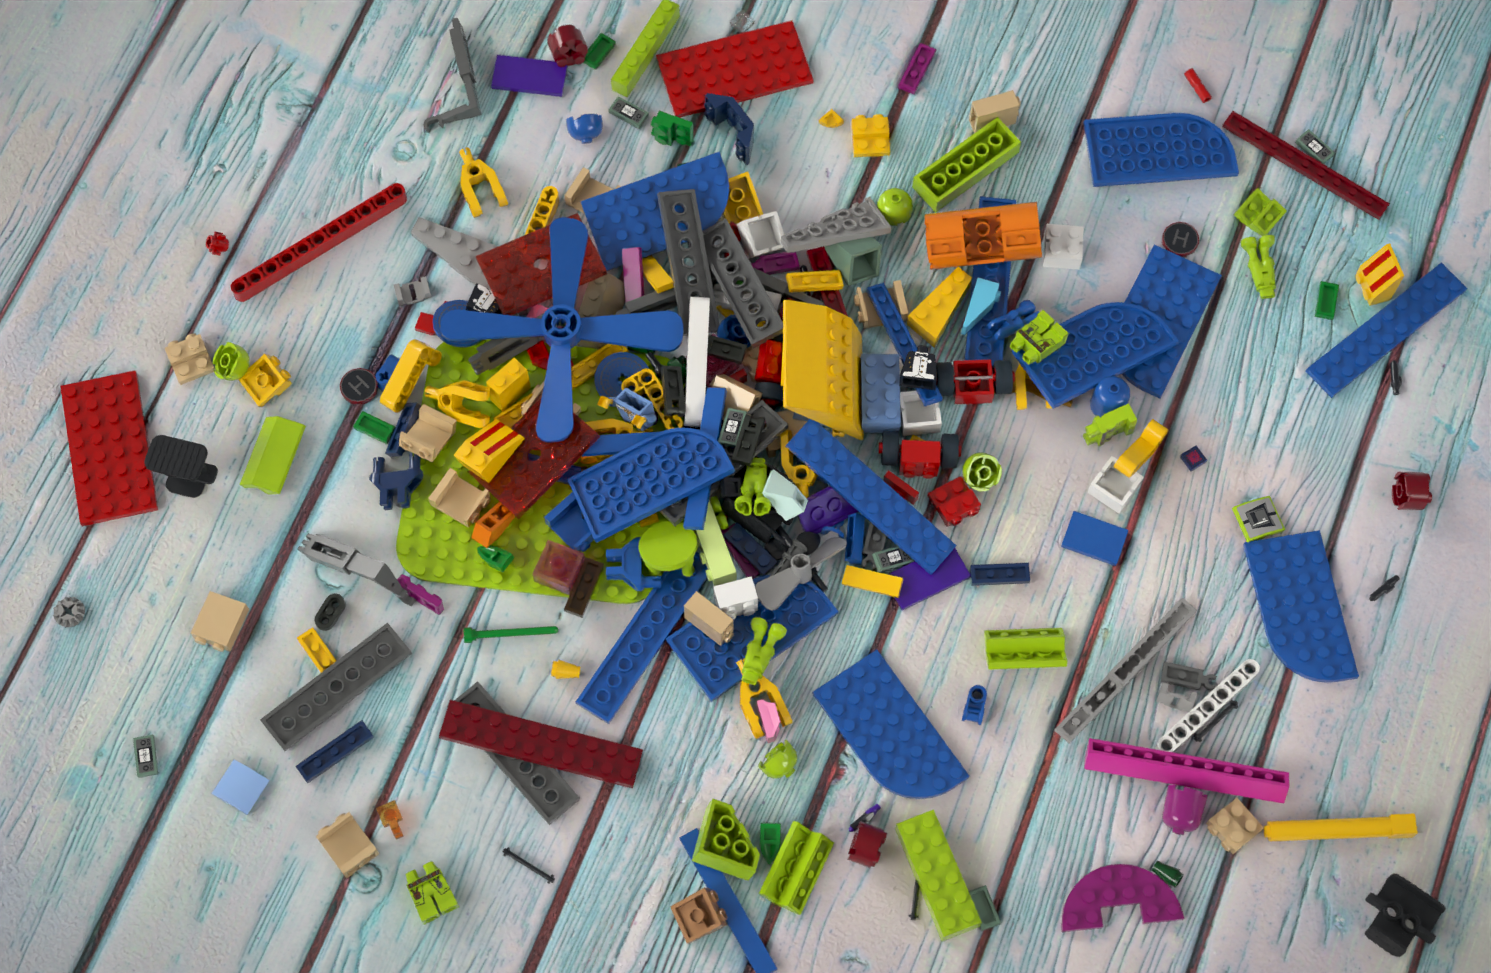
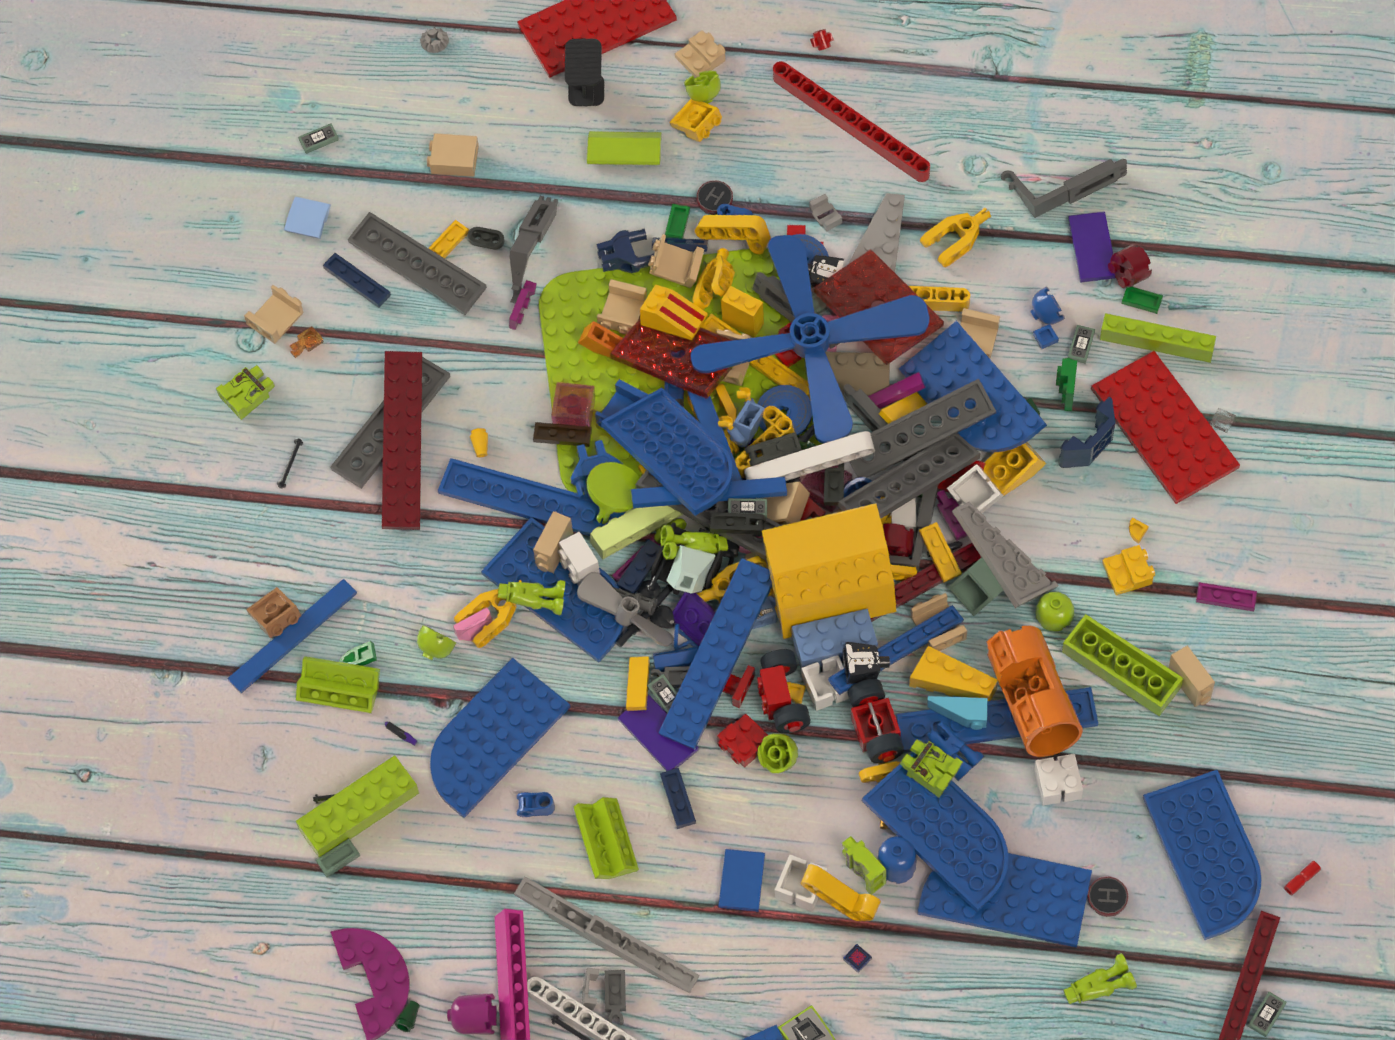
camera: 80 degrees right, 5 degrees down
green piece [464,626,558,643] -> none
green plate [477,545,514,572] -> none
lime brick [692,799,760,881] -> none
black tile [720,477,742,499] -> none
dark red brick [847,821,887,868] -> none
lime slope [1233,188,1287,236] -> none
none -> blue plate [1033,324,1059,349]

